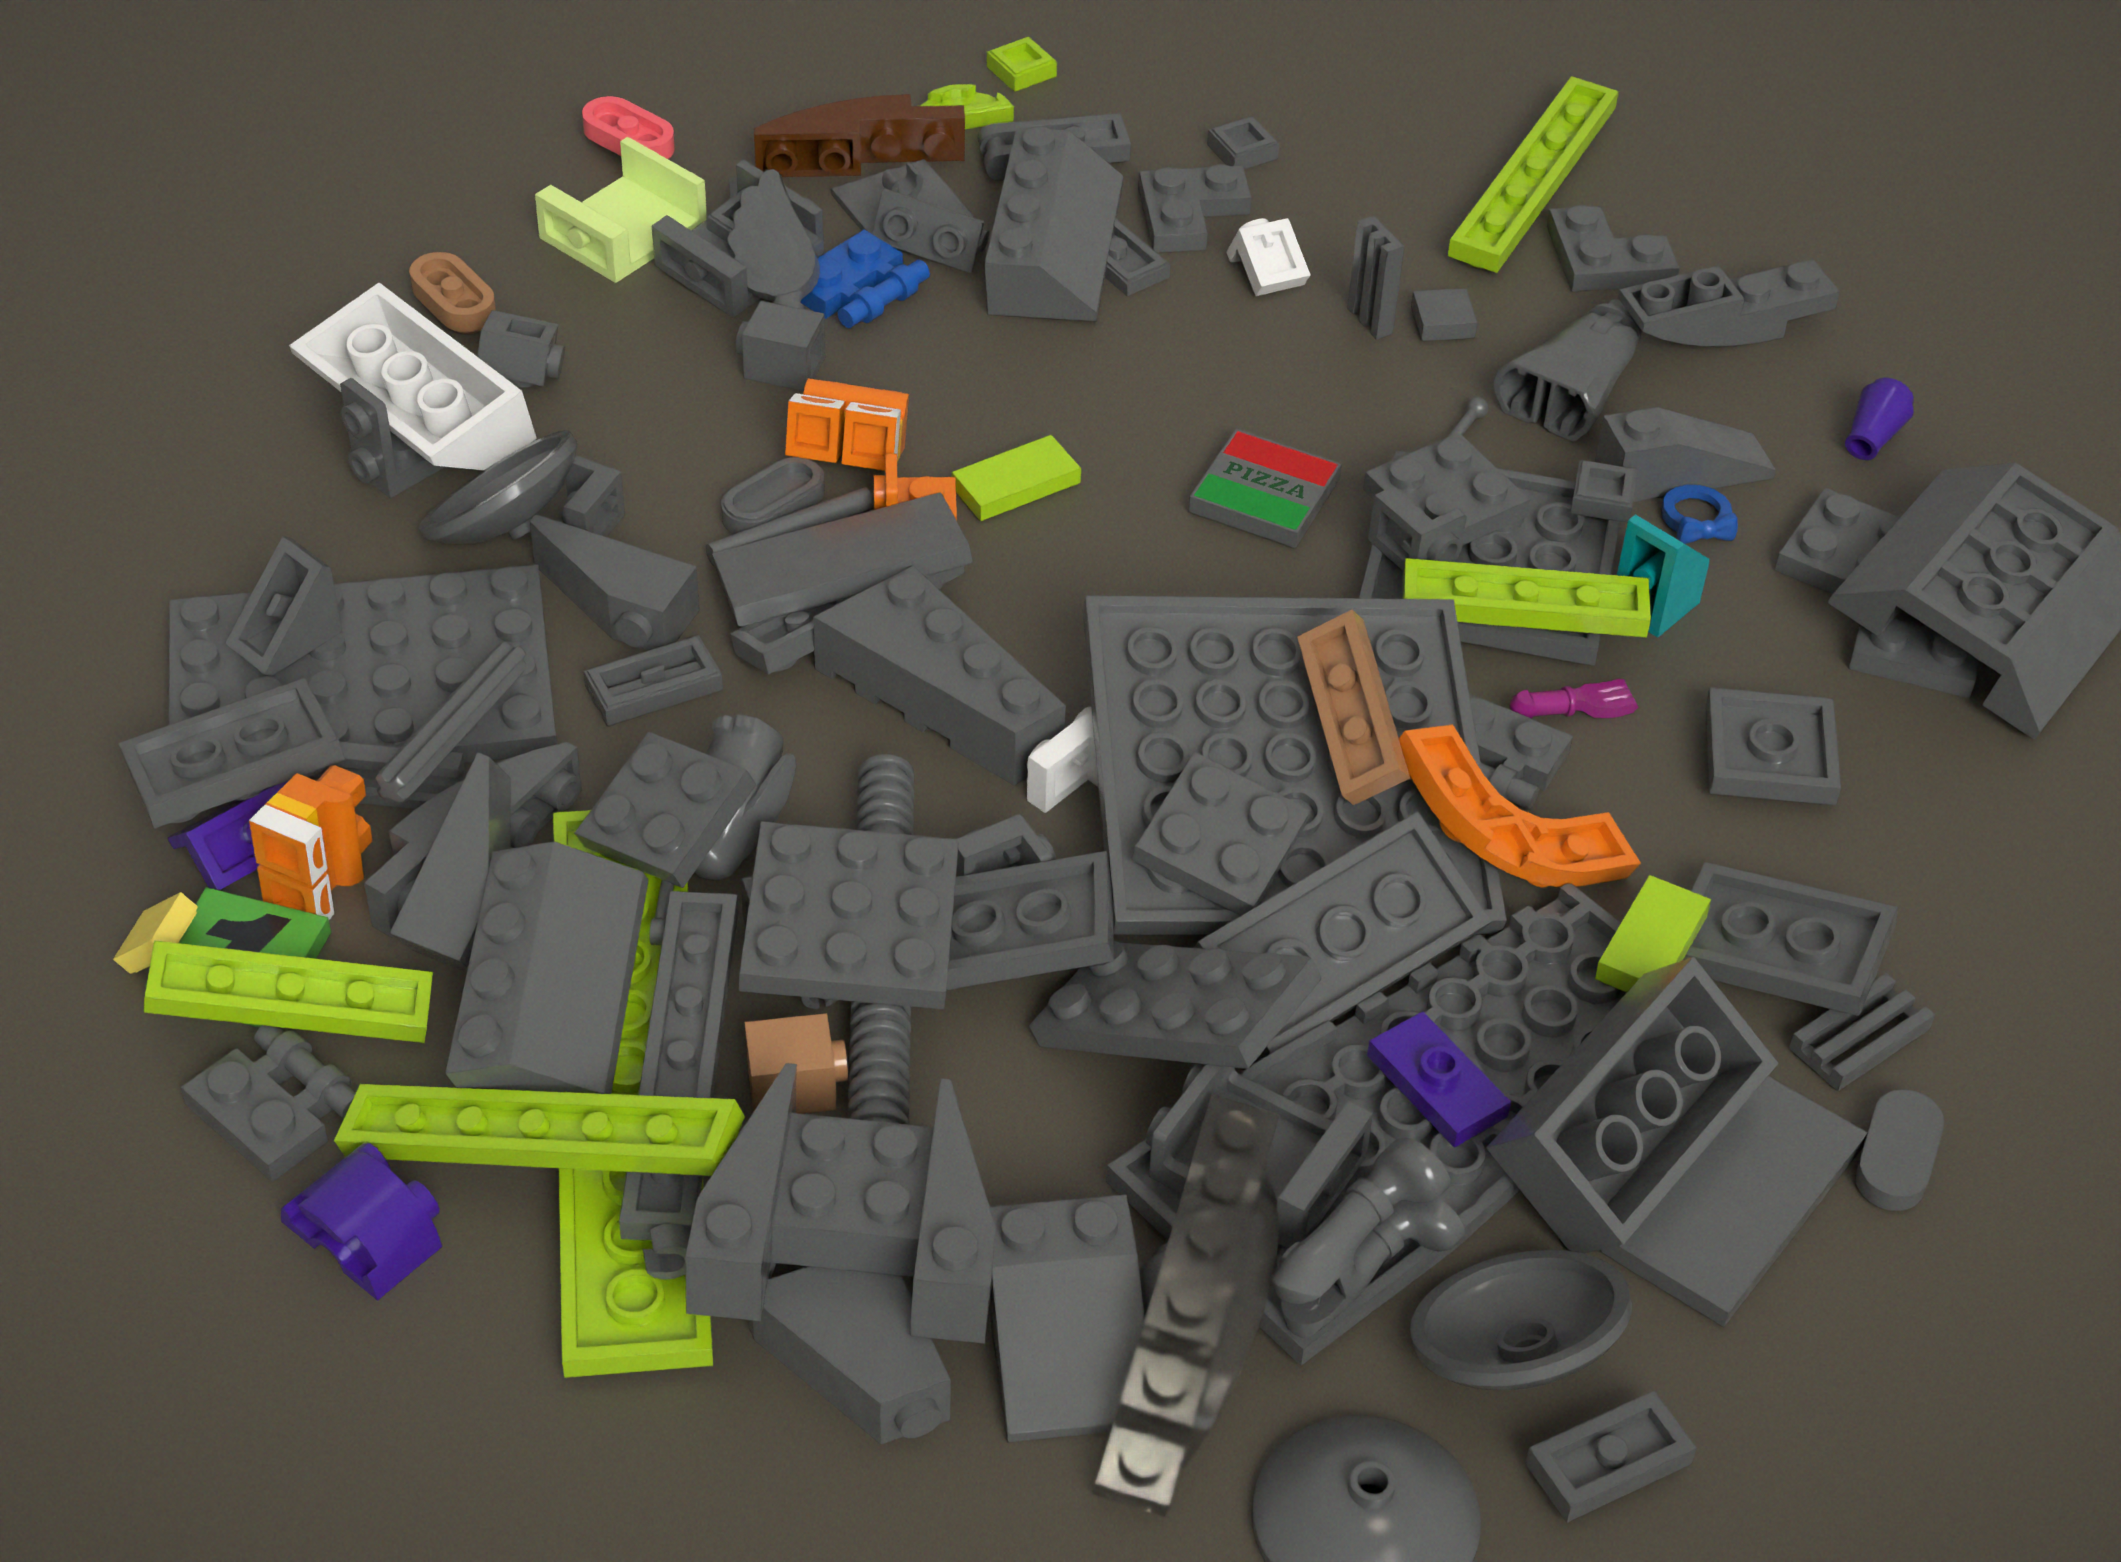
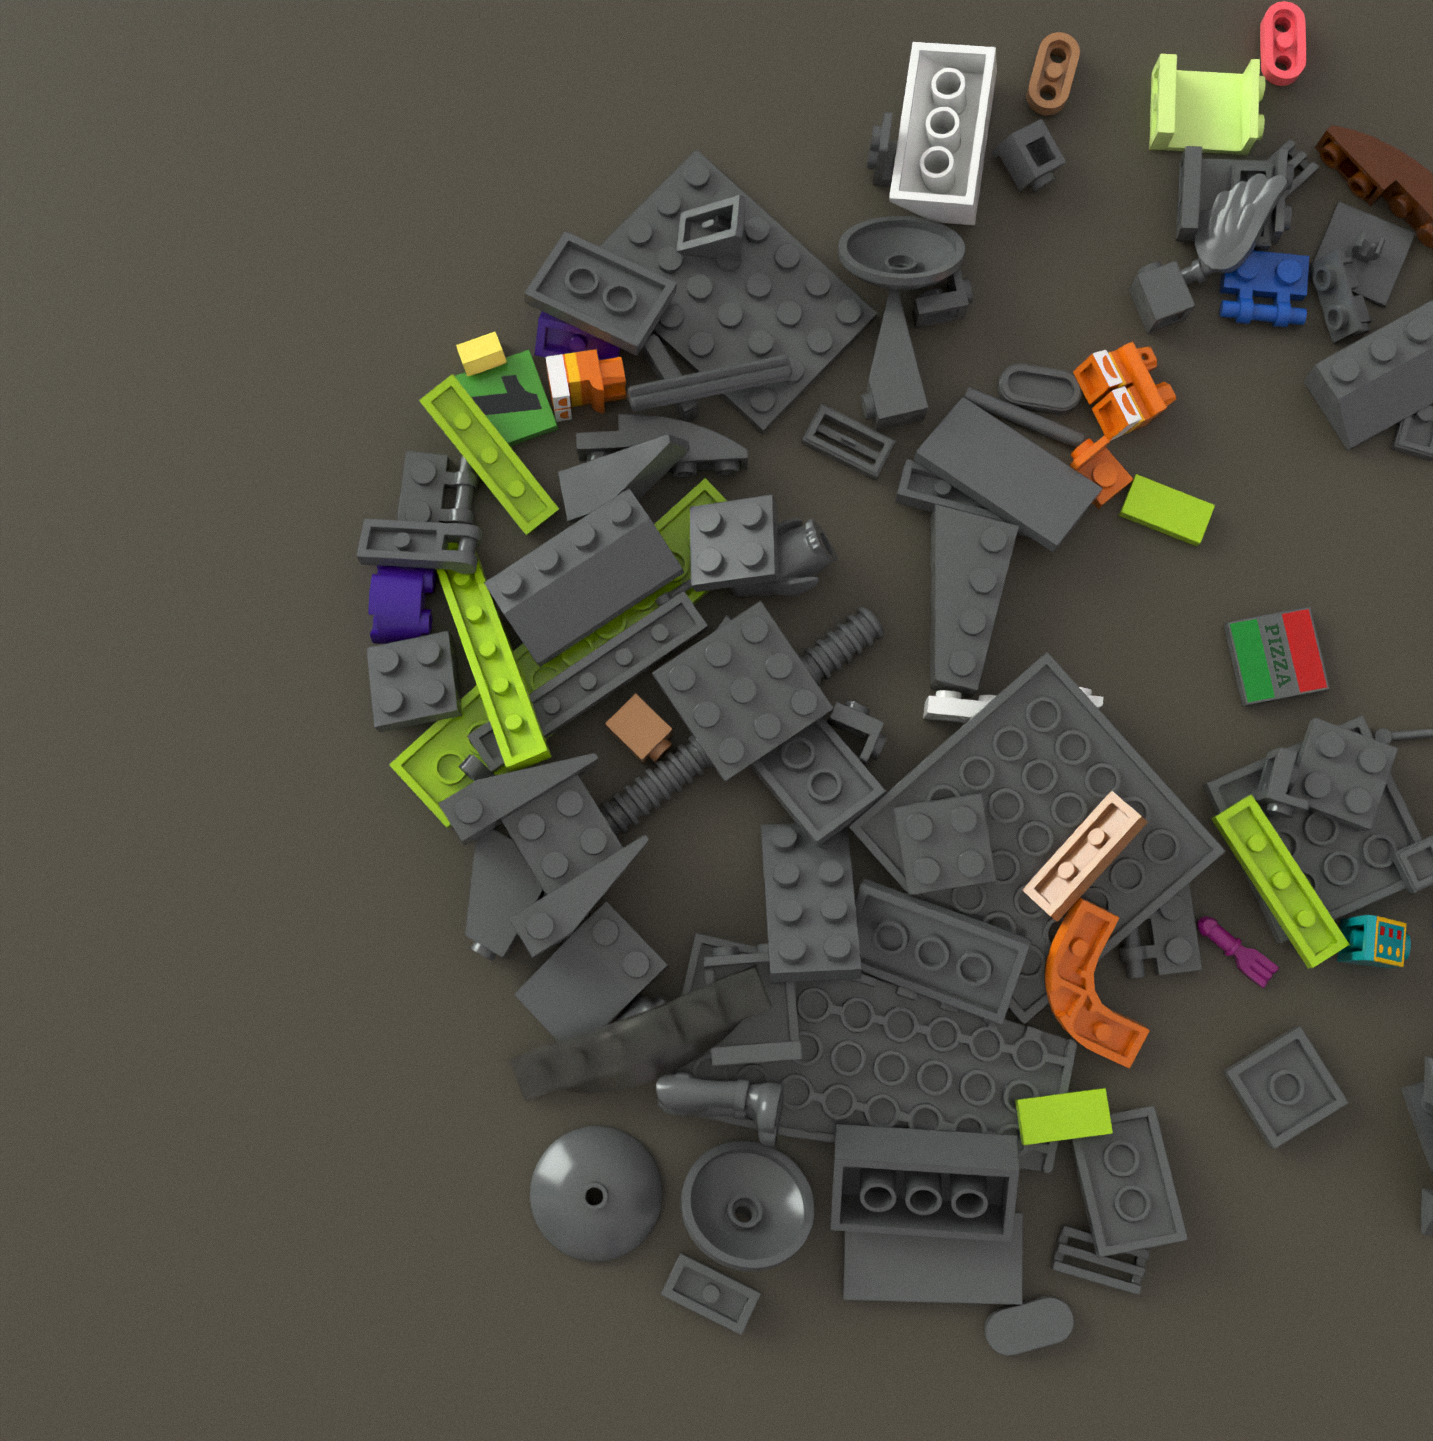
camera: 55 degrees right, 35 degrees up
dark purple plate [1367,1011,1511,1148] -> none
none -> dark grey plate [356,519,483,574]
none -> dark grey plate [367,631,462,733]

